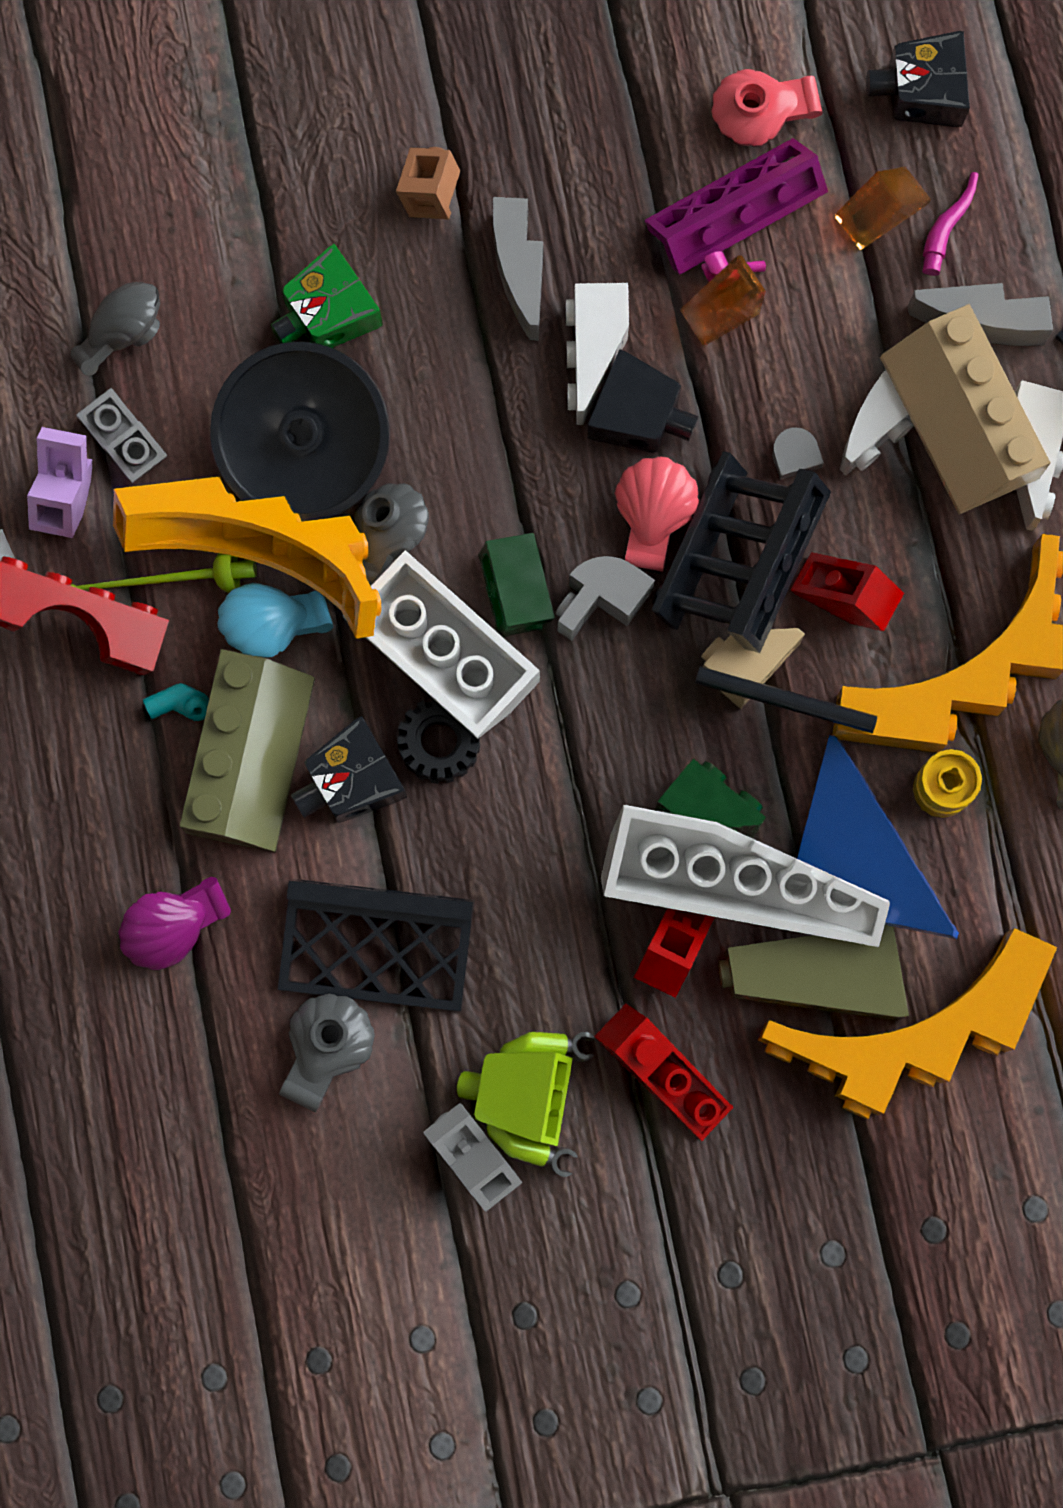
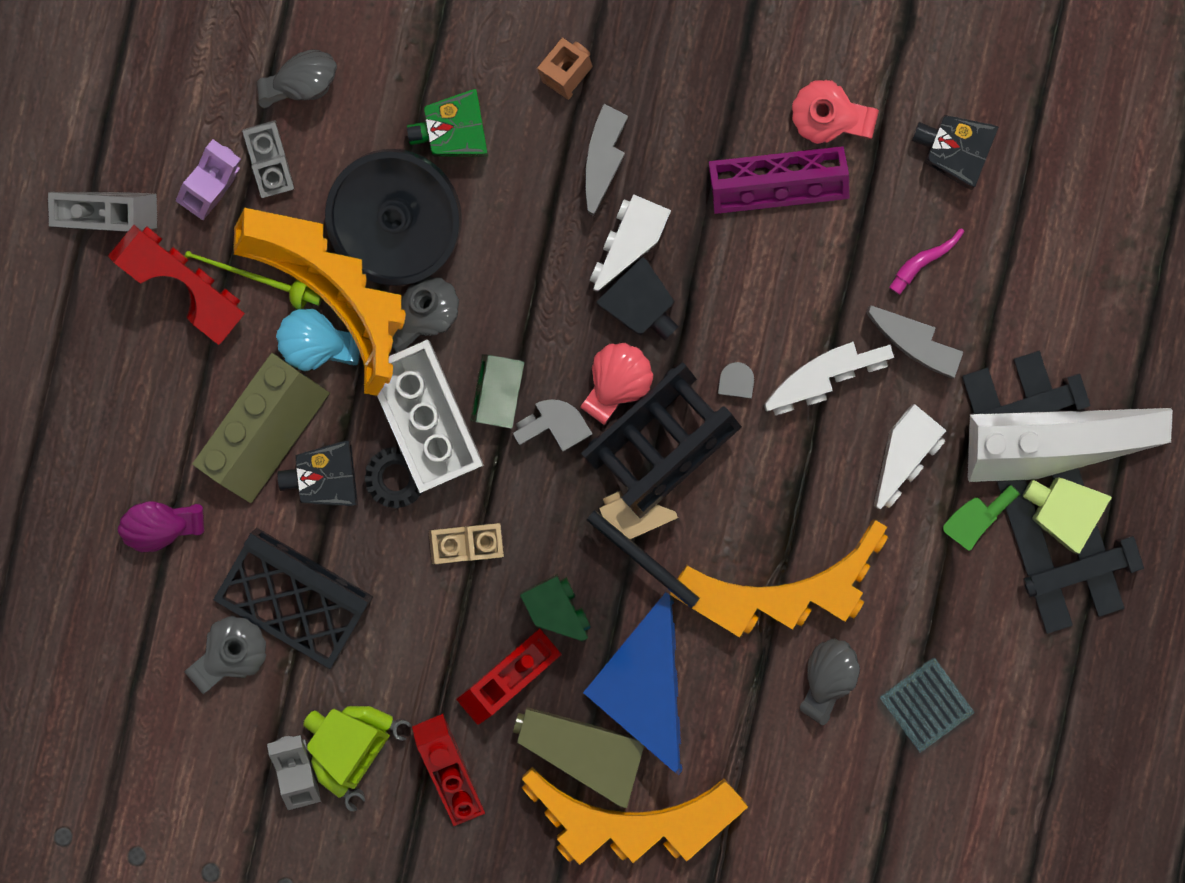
camera: 25 degrees right, 10 degrees up
teal arm [143,683,209,721] -> none
white wedge [601,805,890,947] -> none
clear orange slope [680,255,766,345] -> none
dark pink hand [701,251,766,285] -> none
red slope [791,552,904,632] -> none
clear orange slope [835,166,931,250] -> none
tan slope [880,304,1051,514] -> none
yellow wheel [913,749,982,818] -> none
none -> tan slope [429,523,504,564]

